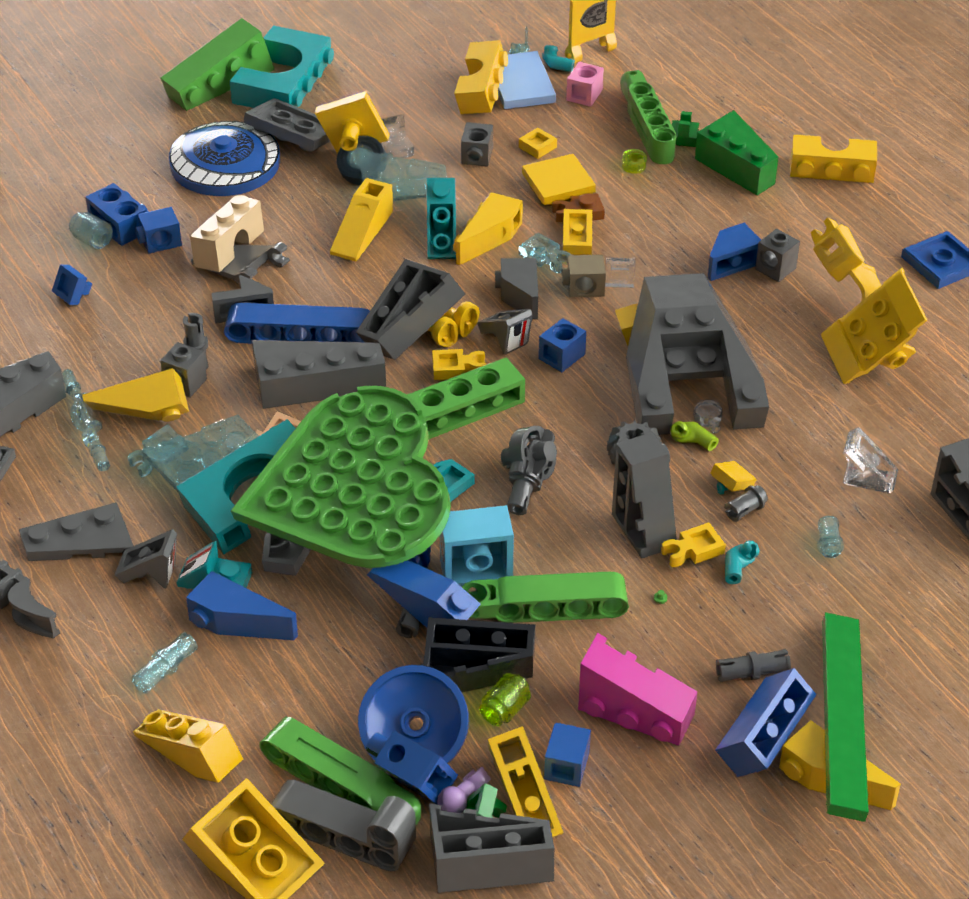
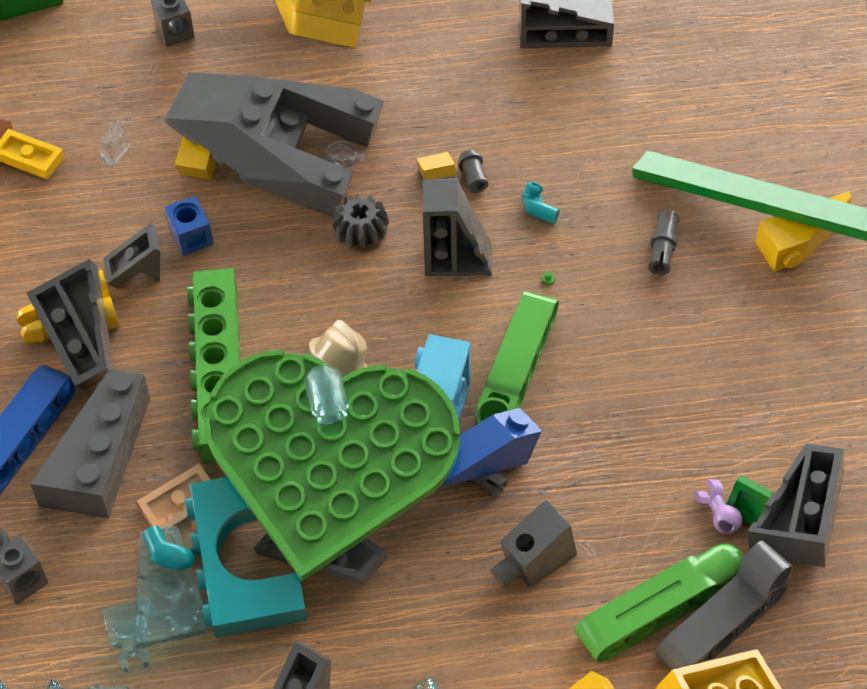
camera: 65 degrees left, 10 degrees up
yellow slope [82,368,189,422] -> none
teal slope [177,541,253,589] -> none
blue slope [186,571,298,640] -> none
blue dish [358,665,469,764] -> none
blue torso [366,731,458,805] -> none
black wedge [423,617,536,693] -> none
yellow plate [432,349,486,380] -> none
clear neon green brick [479,673,531,726] -> none
yellow slope [488,726,564,838] -> none
dark grey slope [495,258,538,319] -> none
dark grey pin [501,426,557,515] -> none
clear light blue plate [519,233,571,274] -> none
blue panel [544,723,591,787] -> none
dark tan brick [562,255,606,297] -> none
dark pink wedge [578,633,697,746] -> none
yellow plate [661,522,726,567] -> none
lime arm [670,421,719,451] -> none
blue slope [708,222,761,281] -> none
blue brick [715,668,817,777] -> none
clear light blue pin [817,516,844,558] -> none
clear slope [843,427,899,493] -> none
none -> teal arm [142,525,194,571]
none -> clear light blue brick [304,365,349,424]
none -> tan piece [309,320,368,377]
none -> dark grey torso [490,500,577,588]

